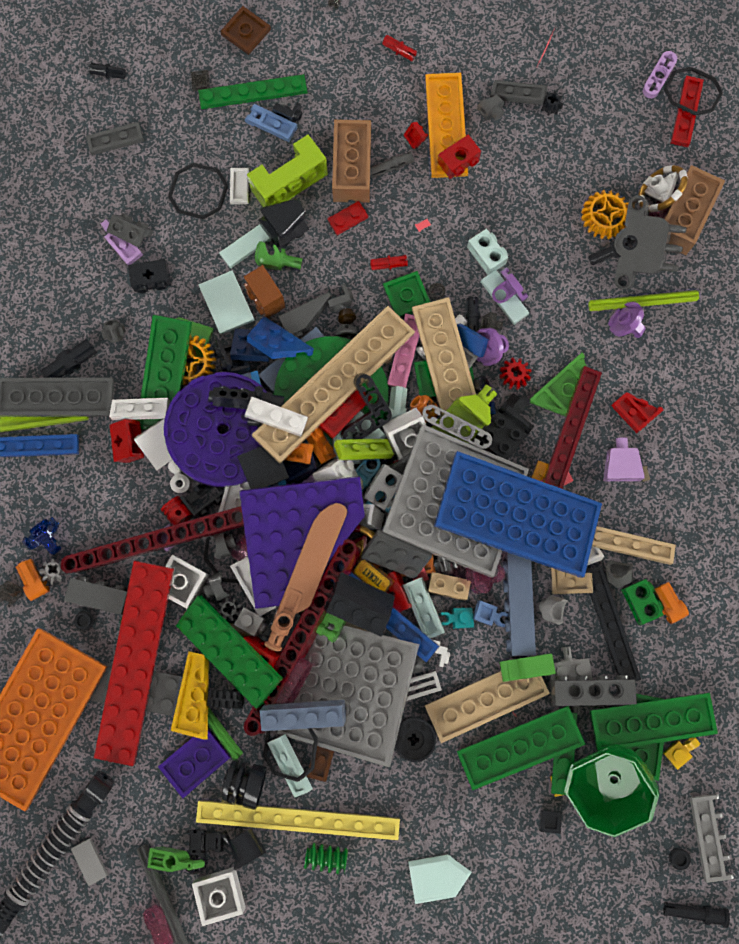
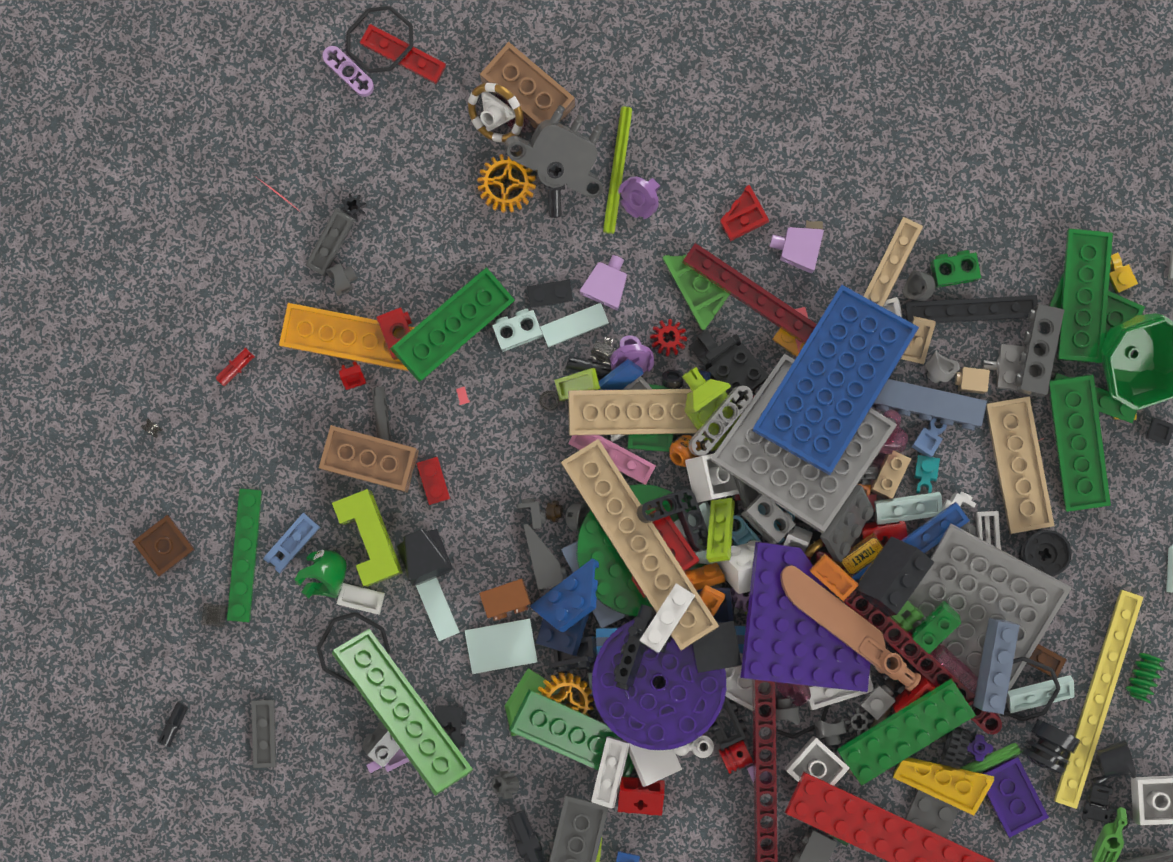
camera: 75 degrees left, 5 degrees up
bright green piece [255,241,303,271] -> none
black bracket [273,102,302,123] -> none
red axle [370,255,408,270] -> none
green plate [383,271,430,318] -> none
light aqua piece [389,386,407,420] -> none
medium lavender tile [492,267,528,303] -> none
bright green piece [499,653,556,682] -> none
orange piece [654,582,689,624] -> none
none -> green piece [294,549,347,599]
none -> bright green plate [332,629,473,796]
none -> green plate [390,267,515,382]
none -> black plate [527,279,573,309]
none -> lime tile [554,368,600,401]
none -> lavender torso [580,255,627,311]
none -> orange plate [810,554,859,601]
none -> green brick [913,601,961,654]
none -> tan brick [955,367,990,394]
none -> dark purple plate [967,735,993,762]

